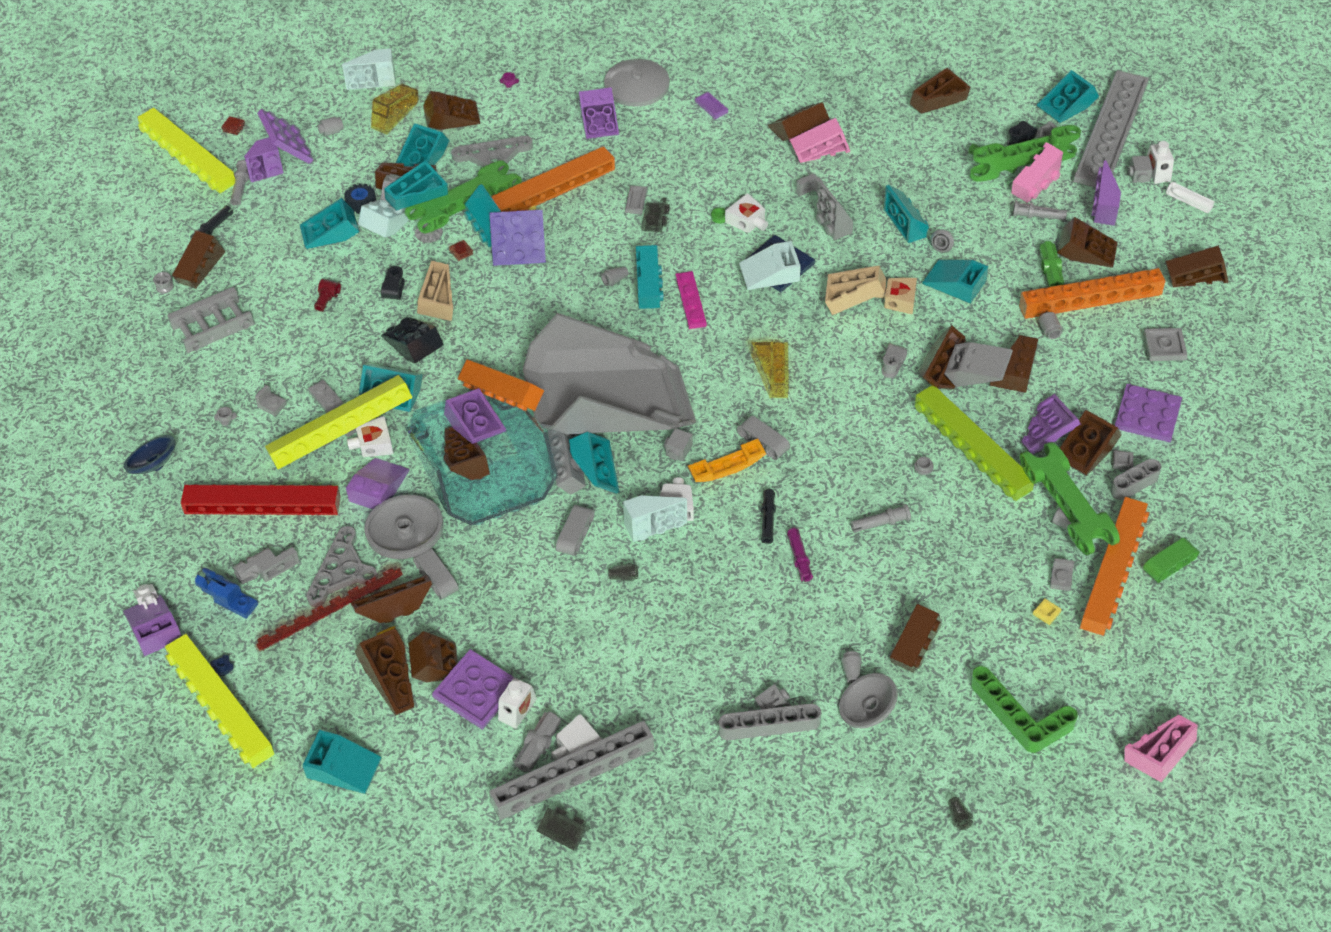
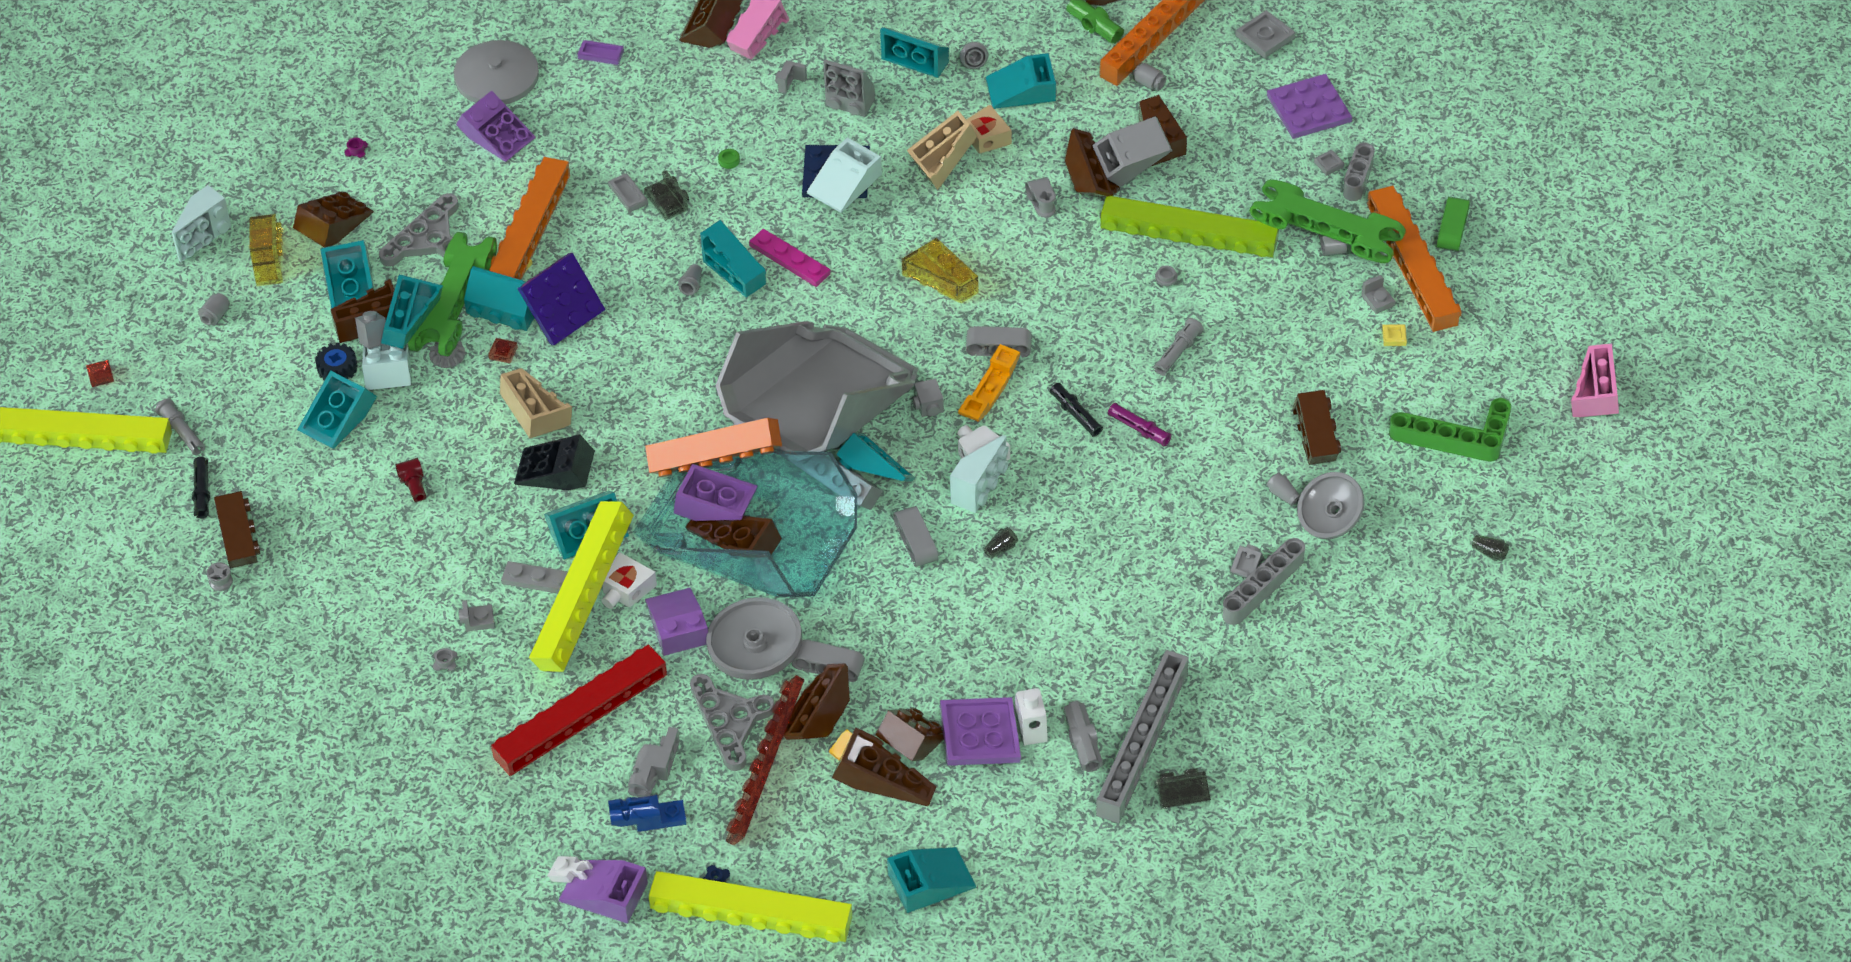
camera: 40 degrees left, 0 degrees up
dark blue dish [123,435,176,474] -> none
light grey fence [167,287,254,353] -> none
medium lavender slope [244,137,283,183] -> none
medium lavender plate [257,109,314,164] -> none
black piece [381,266,405,300] -> none
white torso [551,714,602,761] -> none
white torso [725,193,768,233] -> none
medium lavender plate [1022,394,1080,455] -> none
reddish brown slope [1060,410,1122,476] -> none

